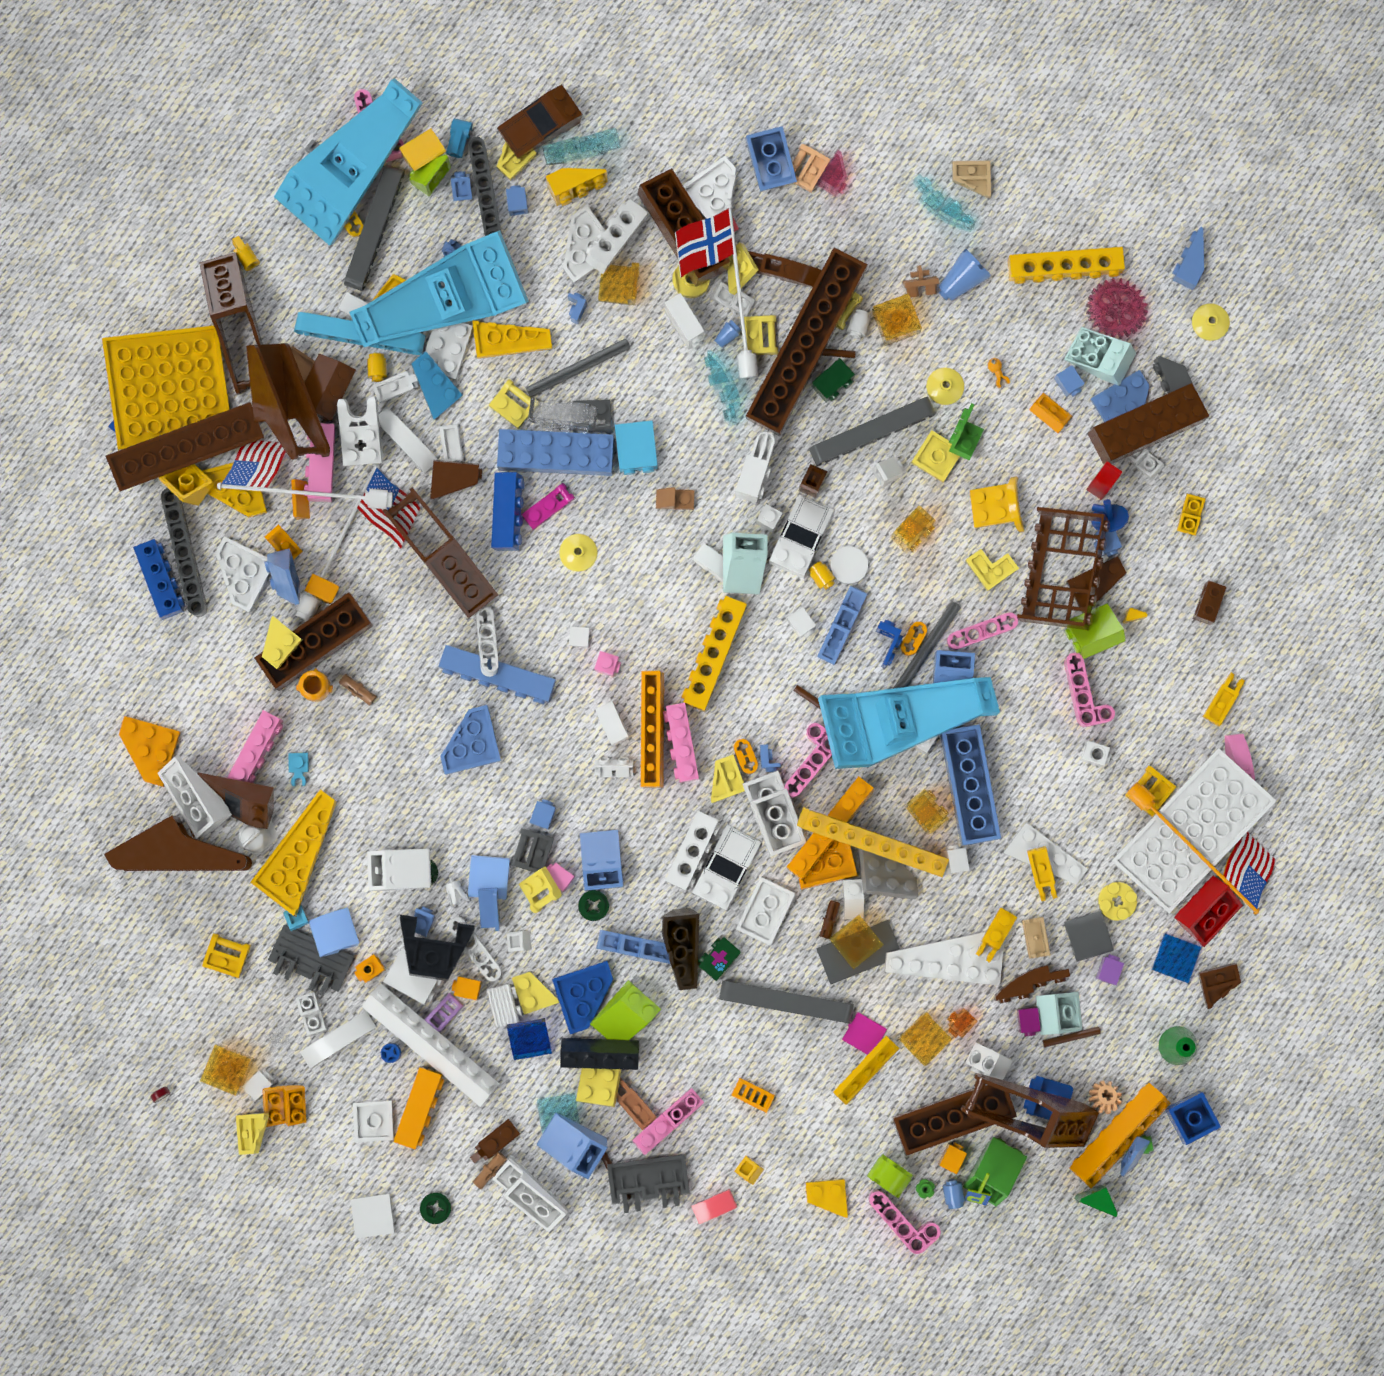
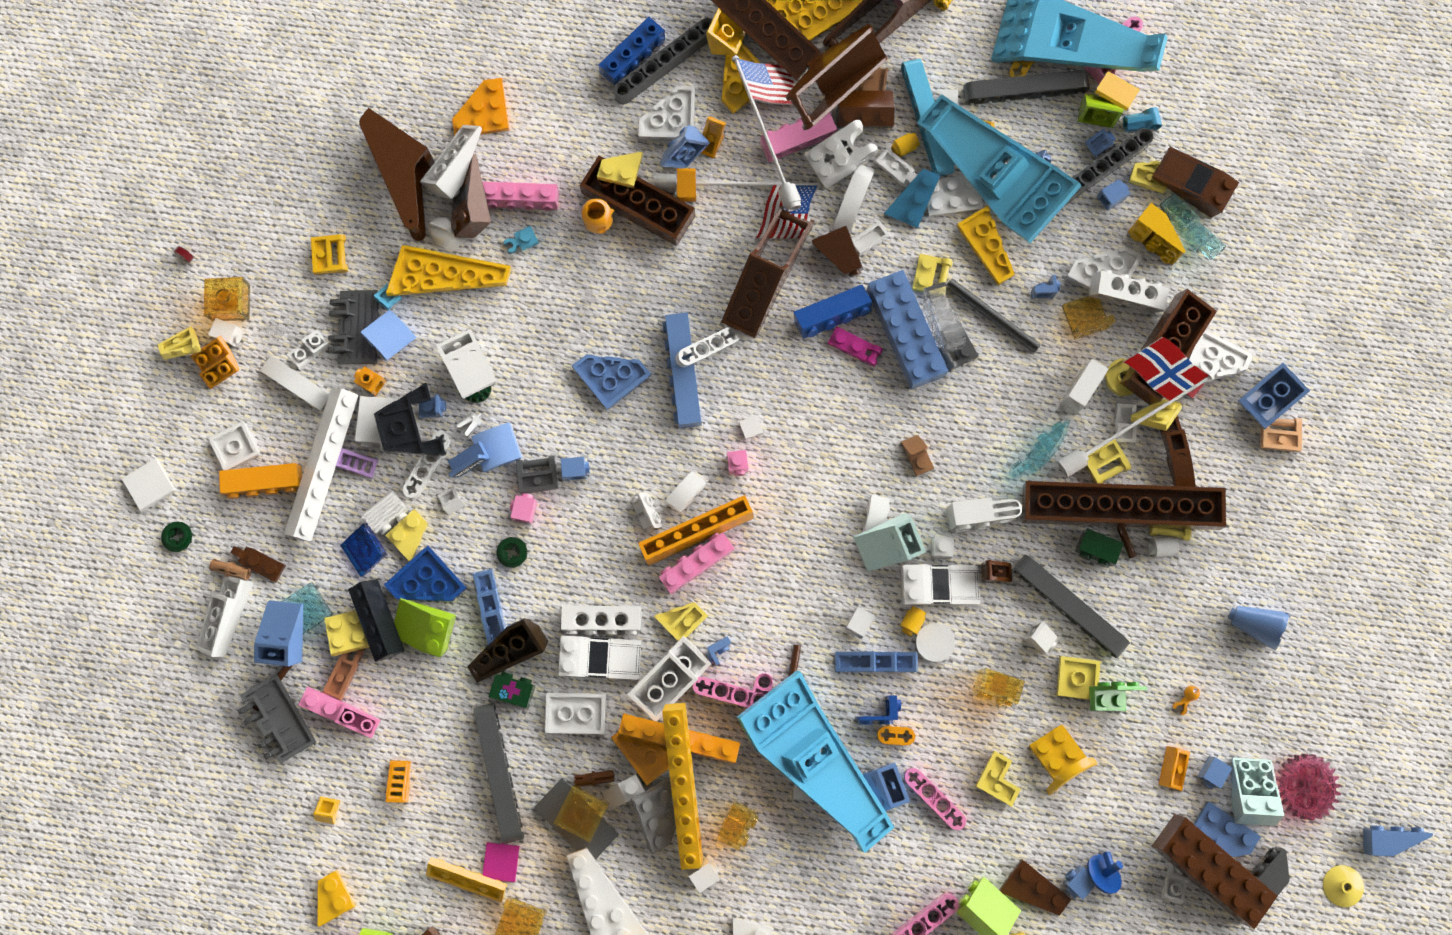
camera: 65 degrees right, 5 degrees down
light orange slope [291,479,310,520] -> none
medium nougat pin [339,674,377,706] -> none
blue wheel [380,1043,401,1063] -> none
light orange brick [451,976,482,1001] -> none
light yellow plate [519,866,562,913] -> none
light yellow dish [559,534,597,572] -> none
medium blue slope [580,830,624,891] -> none
medium azure brick [615,421,658,475] -> none
yellow brick [681,596,747,712] -> none
coral slope [691,1189,737,1224] -> none
medium blue cone [714,320,742,348] -> none
light orange beam [734,739,758,774] -> none
clear pink slope [817,150,847,197] -> none
clear yellow brick [872,293,922,346] -> none
dark grey axle [893,601,961,689] -> none
medium nougat hips [903,265,939,298] -> none
clear light blue slope [913,174,975,232] -> none
light yellow dish [926,368,964,405] -> none
medium blue brick [940,724,1001,846] -> none
tan wing [952,161,991,198] -> none
yellow brick [1008,247,1125,284] -> none
reddish brown window [1017,507,1110,630] -> none
red slope [1086,461,1123,500] -> none

